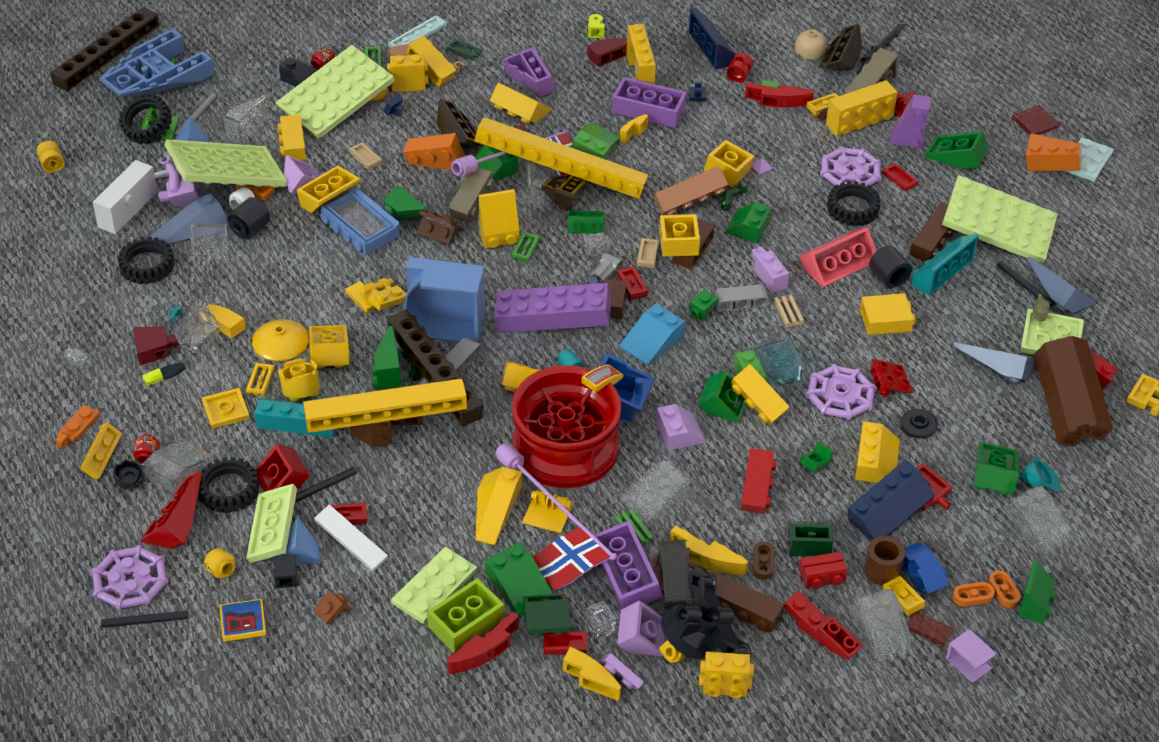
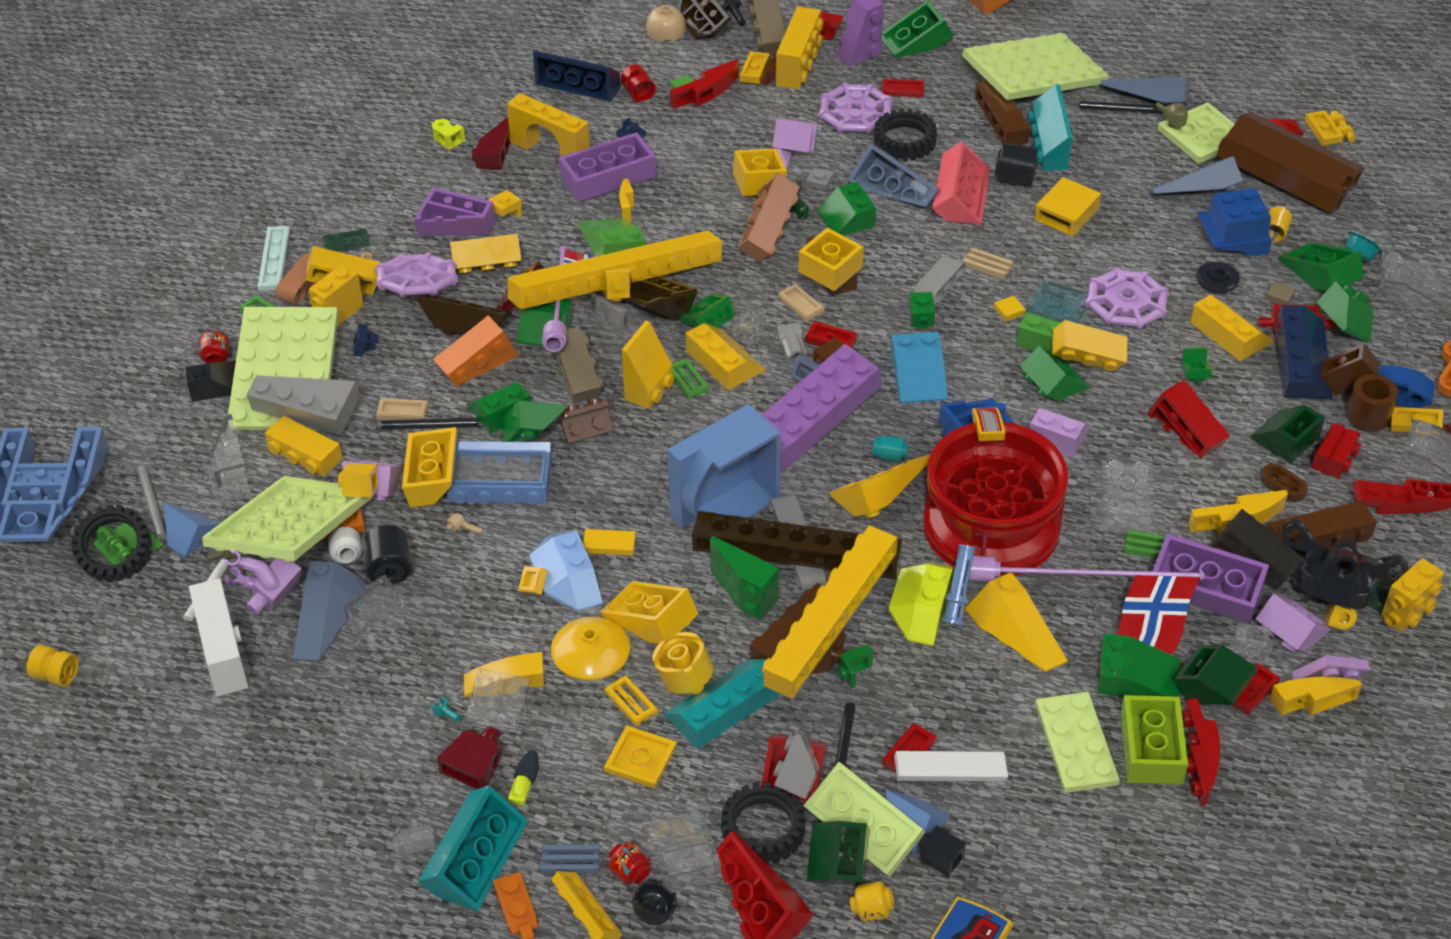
camera: 45 degrees left, 0 degrees up
black tyre [118,237,174,284] -> none
dark orange bracket [313,591,352,624] -> none
yellow plate [360,278,407,311] -> none
yellow hinge [522,490,574,534] -> none
lavender hinge [751,247,789,293] -> none
red hinge [870,359,914,397] -> none
none -> light grey wedge [246,375,360,436]
none -> yellow brick [338,463,379,498]
none -> lavender plate [375,252,458,298]
none -> black bar [381,418,479,430]
none -> teal slope [418,785,529,912]
none -> tan hand [447,513,483,534]
none -> green slope [466,382,530,434]
none -> yellow bracket [488,190,522,217]
none -> yellow tile [518,566,548,595]
none -> light blue wedge [529,530,603,611]
none -> sand blue tile [541,844,600,874]
none -> yellow bracket [602,268,630,301]
none -> yellow slope [685,323,766,390]
none -> lavender piece [772,118,818,152]
none -> light grey slope [773,730,820,799]
none -> light grey plate [806,168,834,190]
none -> dark green slope [806,821,870,886]
none -> green bracket [837,644,873,689]
none -> sand blue wedge [848,143,939,208]
none -> neon yellow wedge [889,562,955,646]
none -> medium blue pin [940,544,976,626]
none -> yellow tile [994,296,1026,322]
none -> blue piece [1197,188,1272,256]
none -> dark tan tile [1265,281,1296,305]
none -> yellow piece [1269,207,1292,242]
none -> green slope [1317,281,1374,342]
none -> reddish brown brick [1320,343,1380,395]

